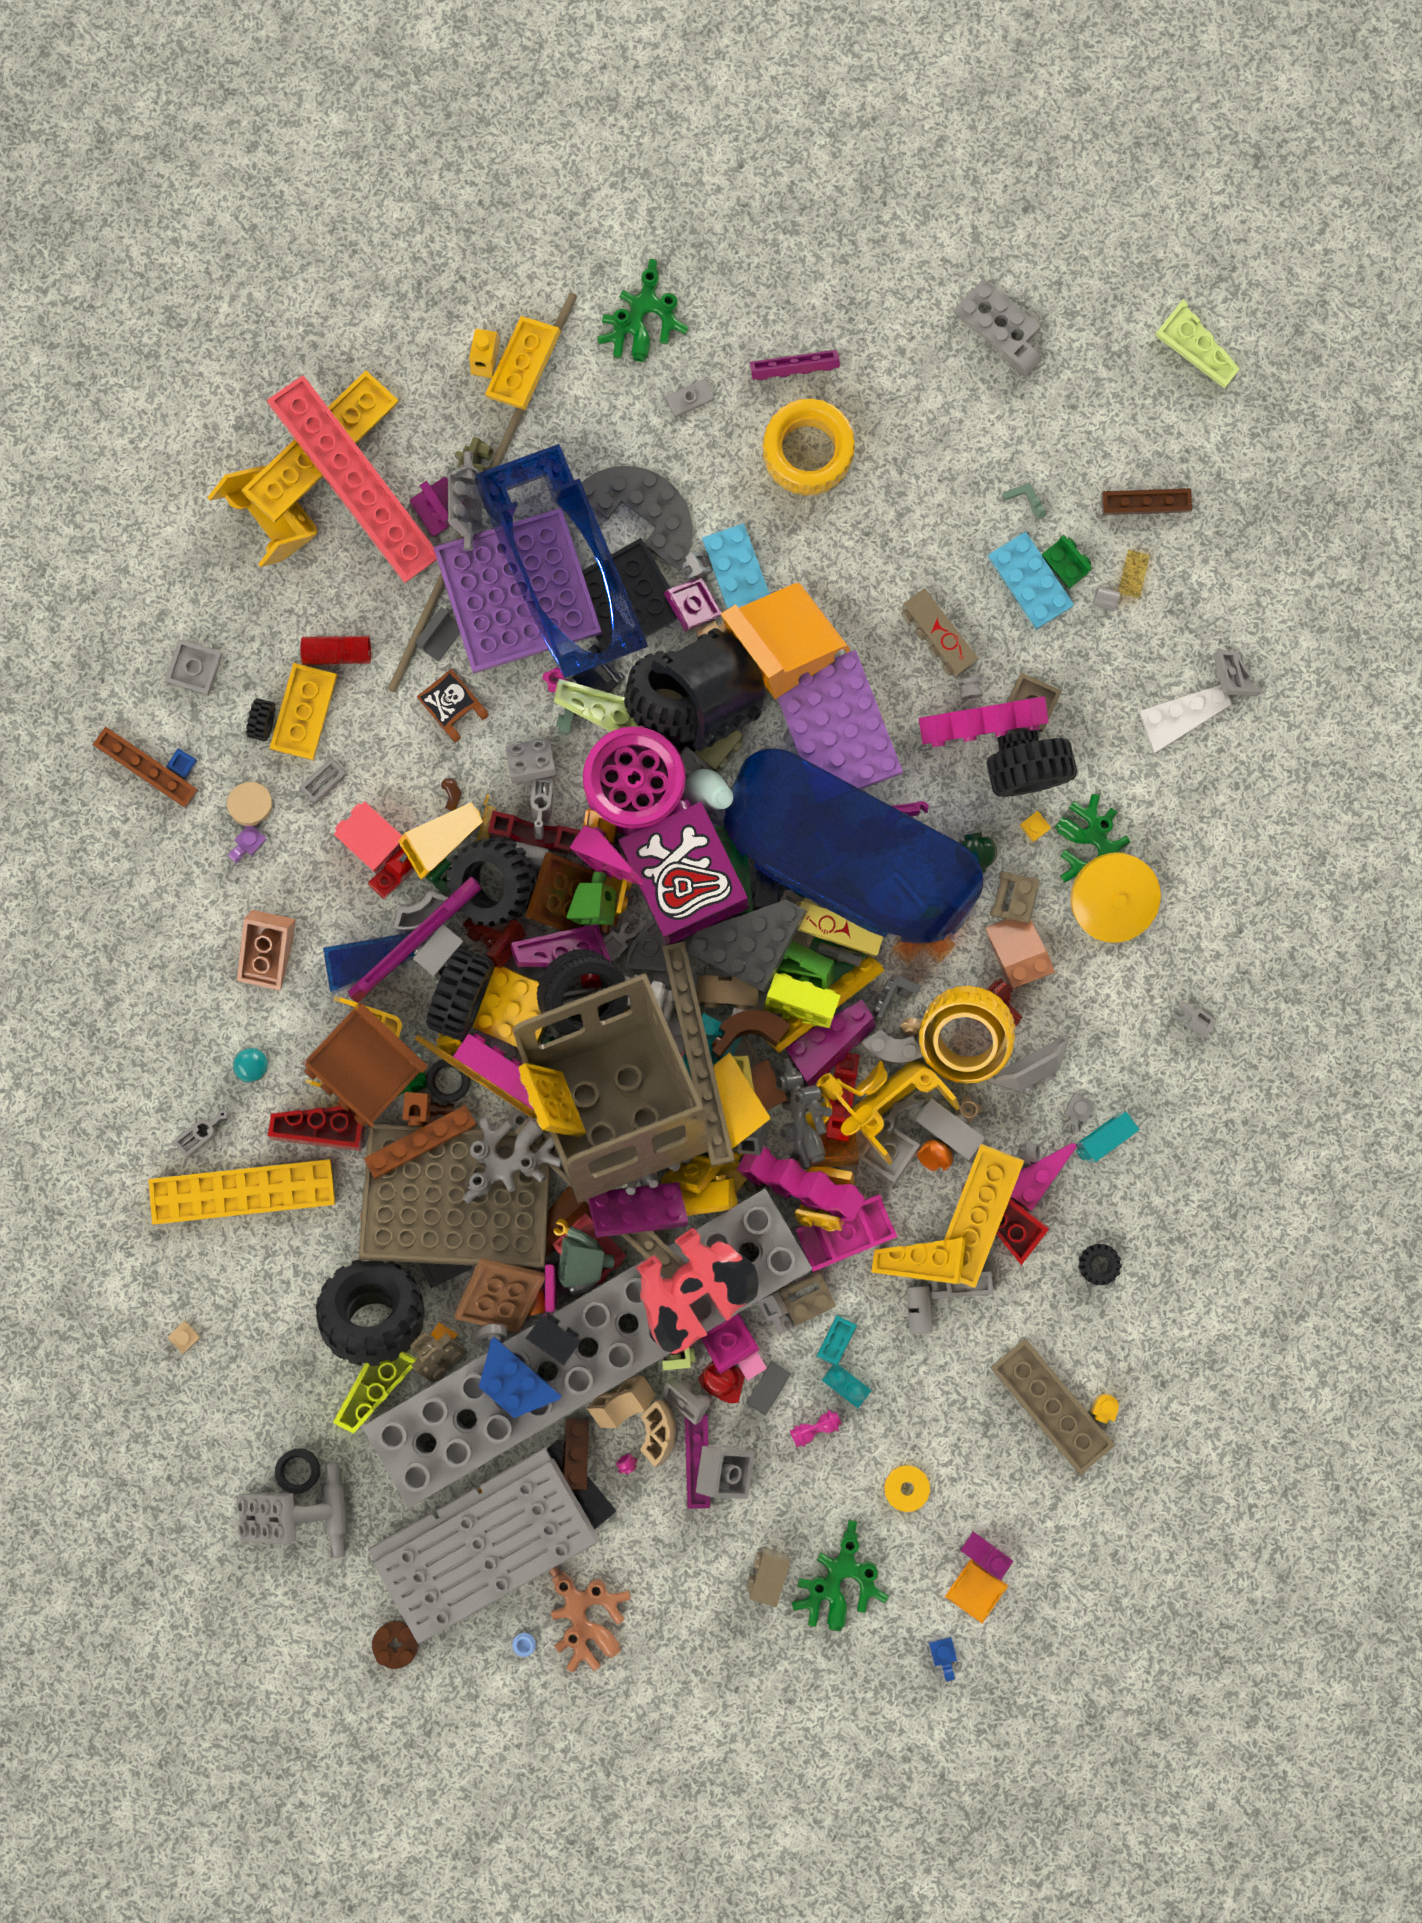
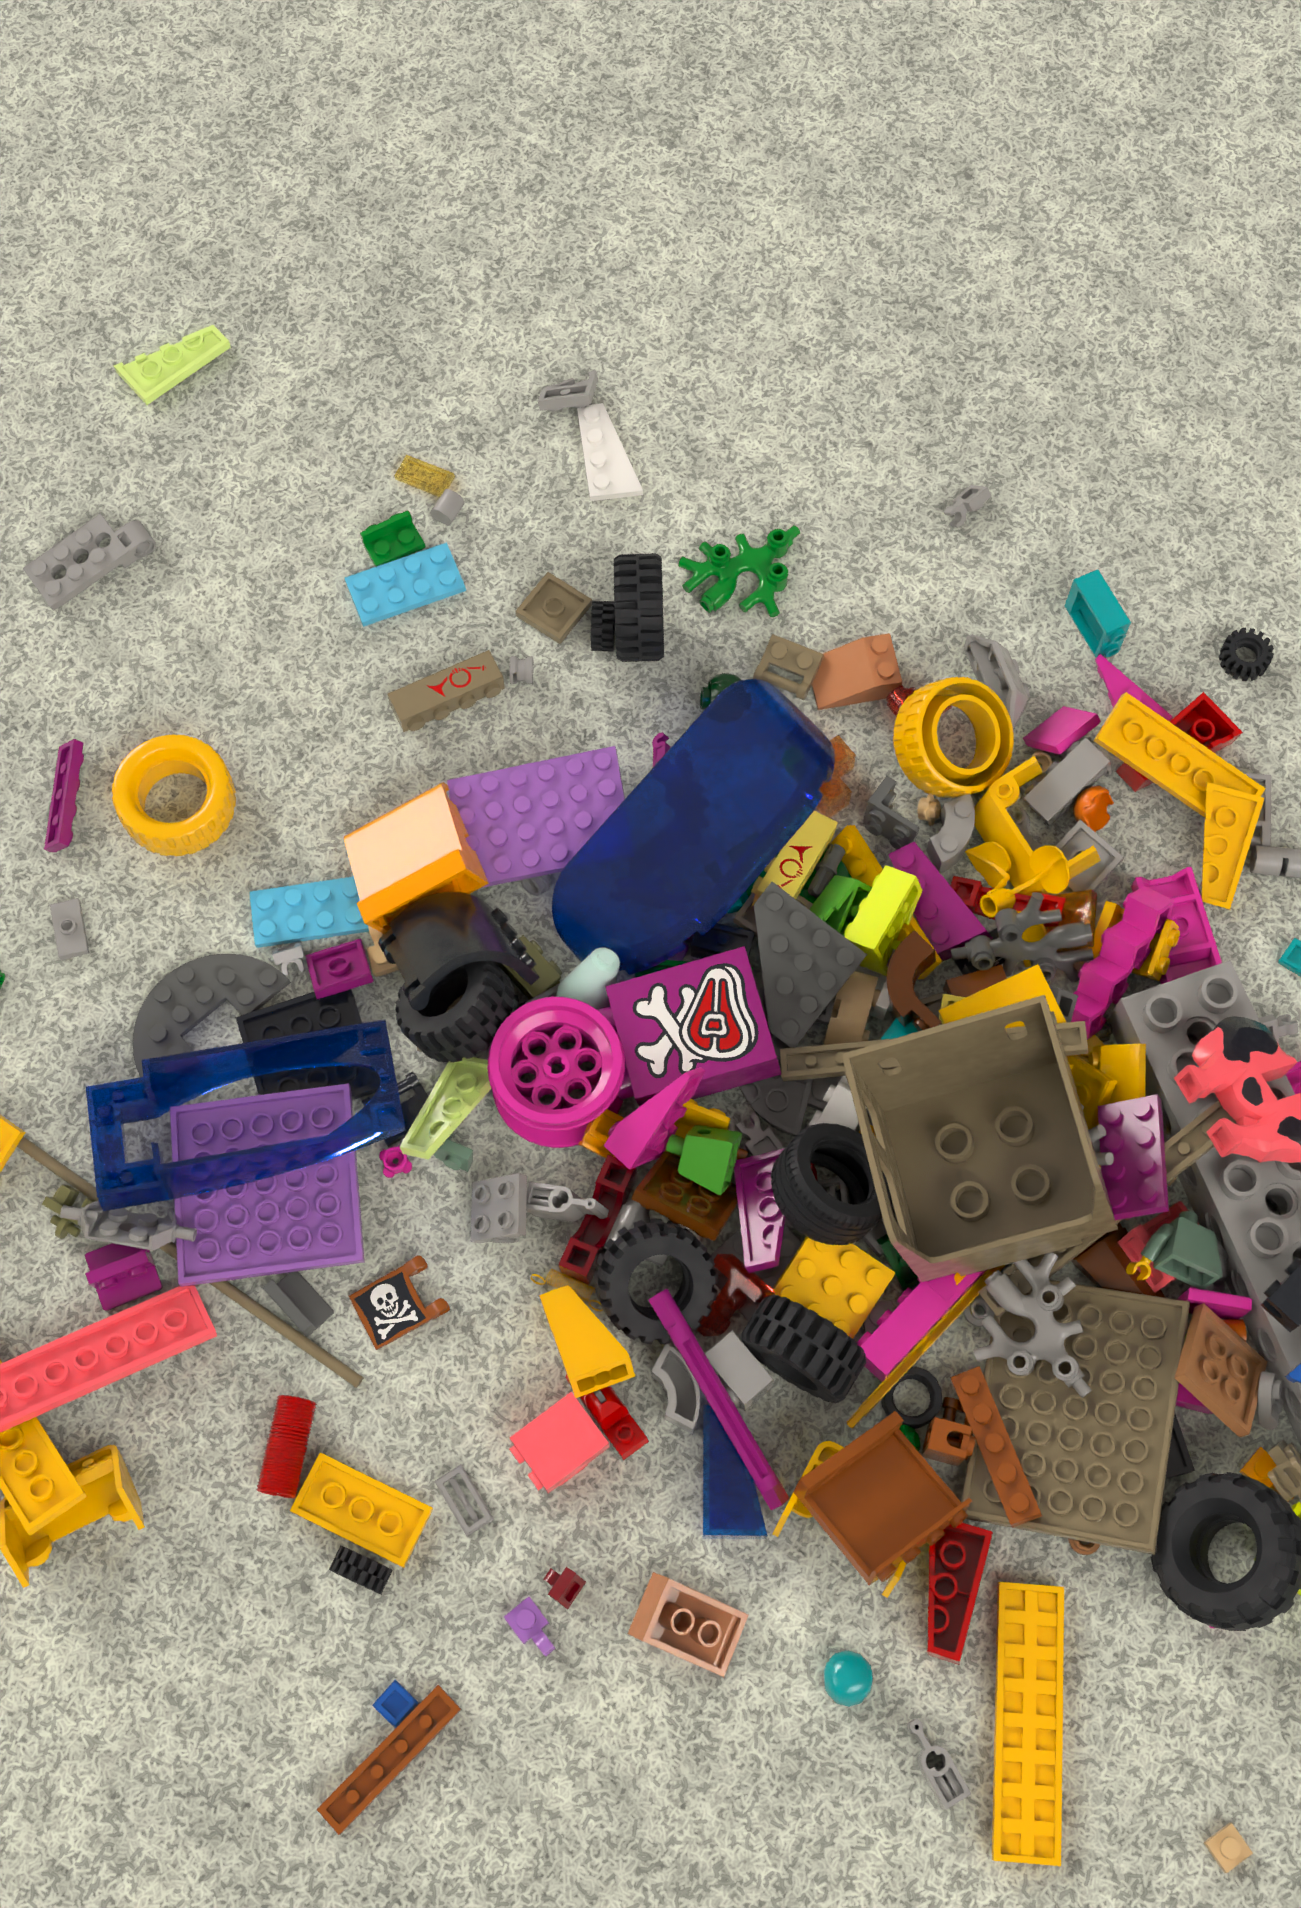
camera: 75 degrees left, 15 degrees down
light grey plate [165,639,223,696] -> none
tan tile [227,782,273,826] -> none
dark green plate [425,858,451,897] -> none
yellow tile [436,1033,462,1055] -> none
reddish brown arm [441,778,462,811] -> none
yellow plate [518,1063,586,1137] -> none
dark tan plate [778,1270,836,1326] -> none
dark pink brick [918,696,1049,747] -> none
sand green piece [1002,483,1046,519] -> none
light grey plate [1017,1142,1040,1164] -> none
yellow plate [1019,811,1051,842] -> none
light grey plate [1062,1093,1095,1135] -> none
yellow dish [1070,853,1161,943] -> none
reddish brown plate [1101,488,1192,515] -> none
none -> dark red tile [543,1567,586,1610]
none -> dark pink tile [1023,706,1101,755]

